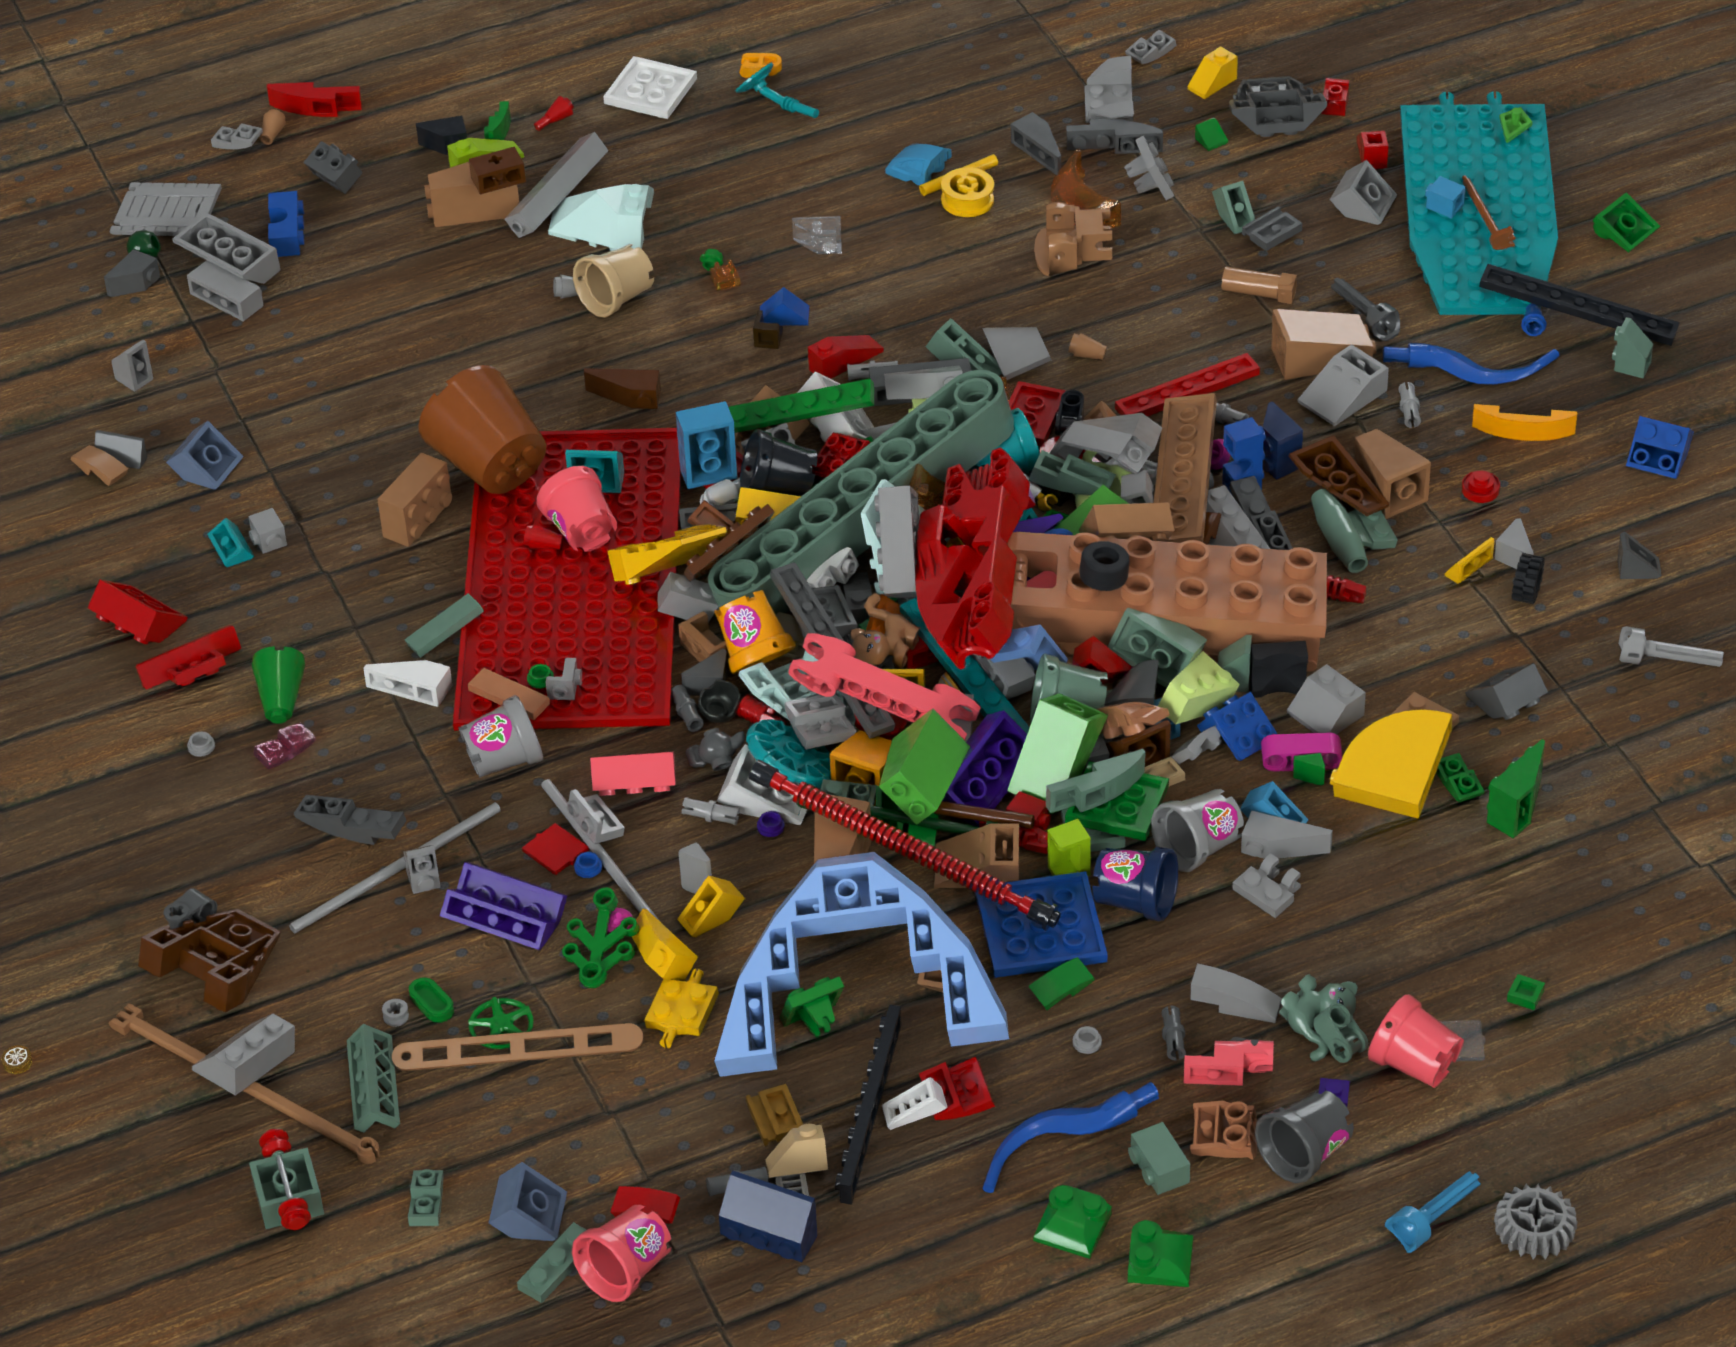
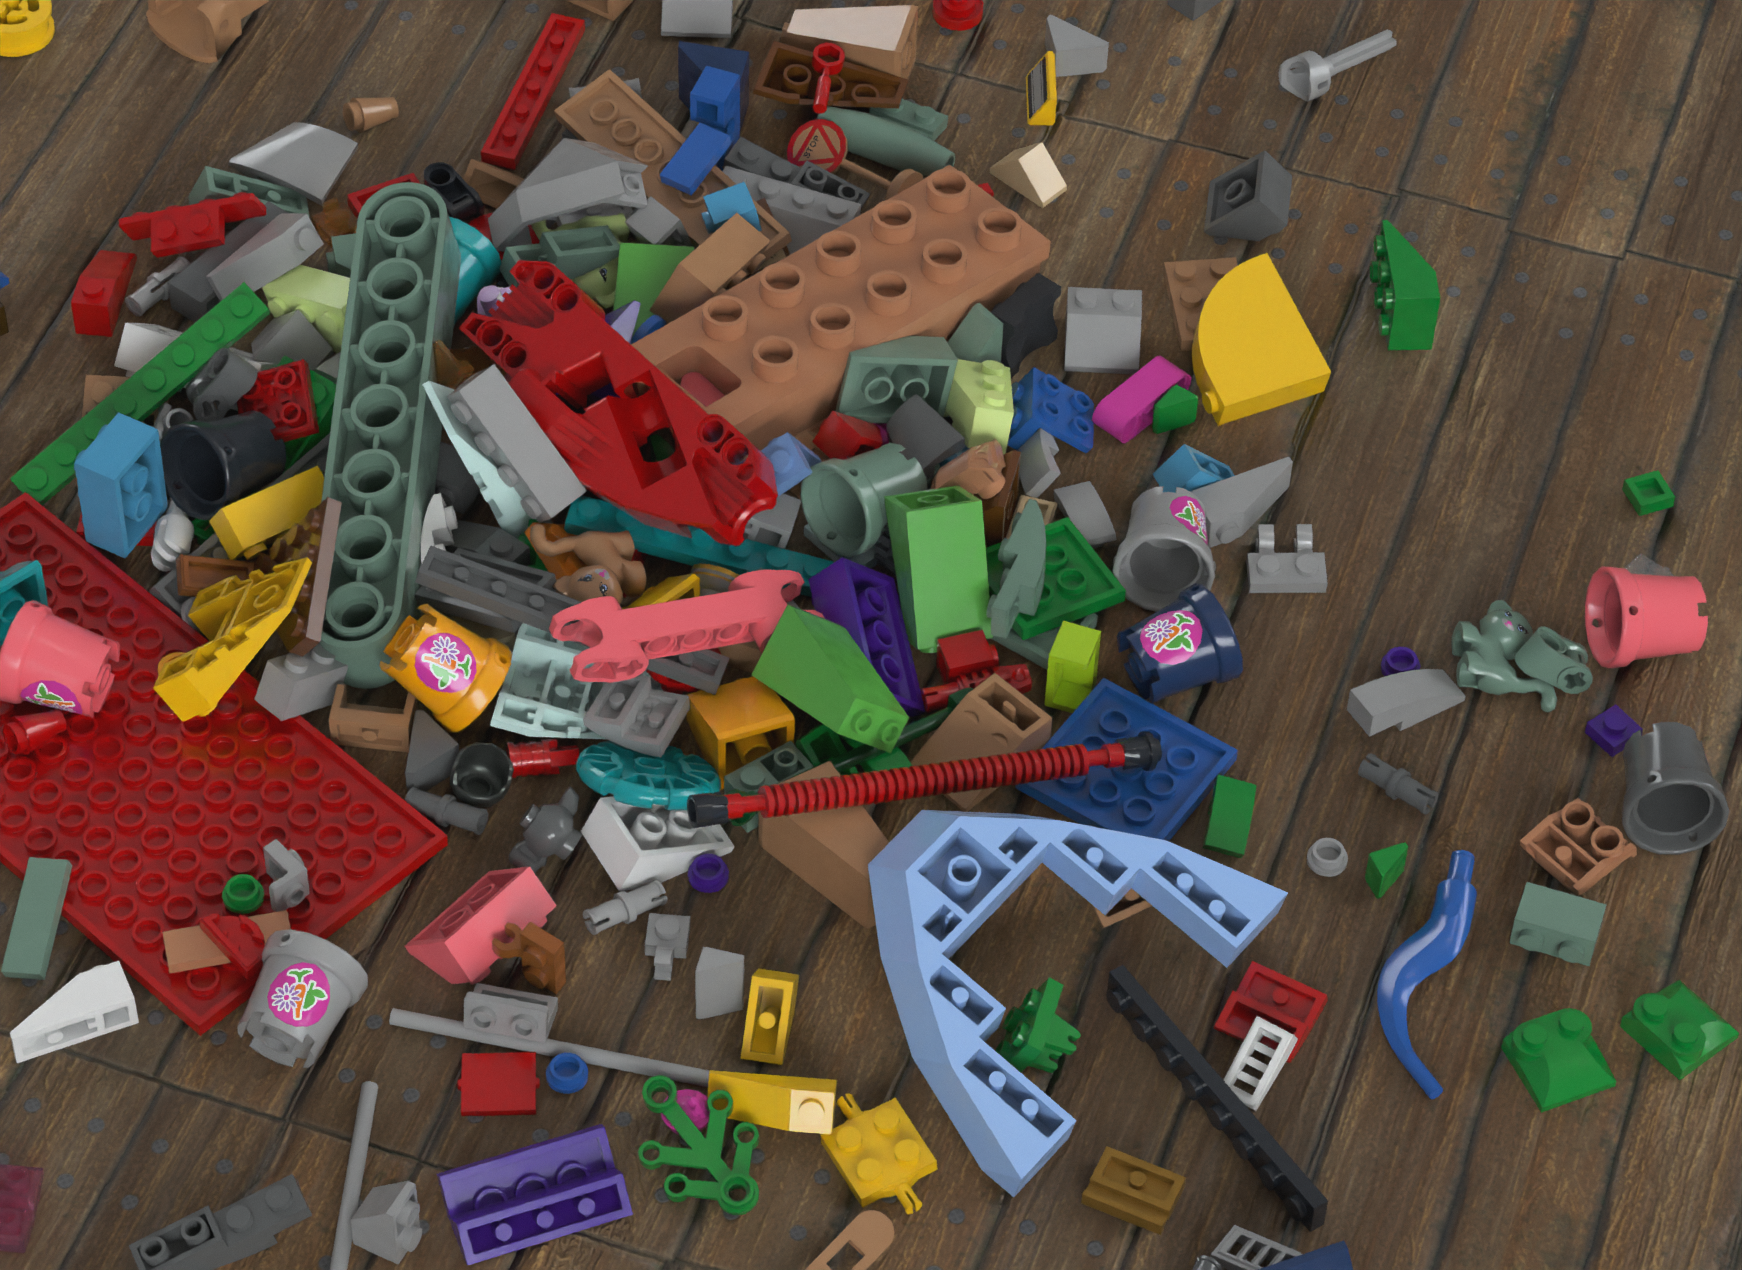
camera: 50 degrees left, 5 degrees up
tan slope [765,1124,828,1178] -> none
reddish brown piece [934,801,1035,829] -> none
black tyre [1079,541,1130,591] -> none
coral plate [1184,1037,1274,1086] -> none
green slope [1436,753,1485,802] -> none
black tyre [1512,553,1545,604] -> none
none -> red bracket [119,192,266,258]
none -> dark grey piece [186,348,258,422]
none -> red tile [199,913,265,980]
none -> dark orange plate [492,922,566,995]
none -> light grey plate [645,913,690,981]
none -> blue tile [660,122,731,196]
none -> dark azure brick [701,182,762,234]
none -> medium nougat piece [787,119,924,200]
none -> red piece [812,43,845,114]
none -> tan slope [990,142,1067,208]
none -> light grey slope [1054,481,1116,548]
none -> green slope [1365,842,1408,899]
none -> dark purple plate [1381,647,1421,677]

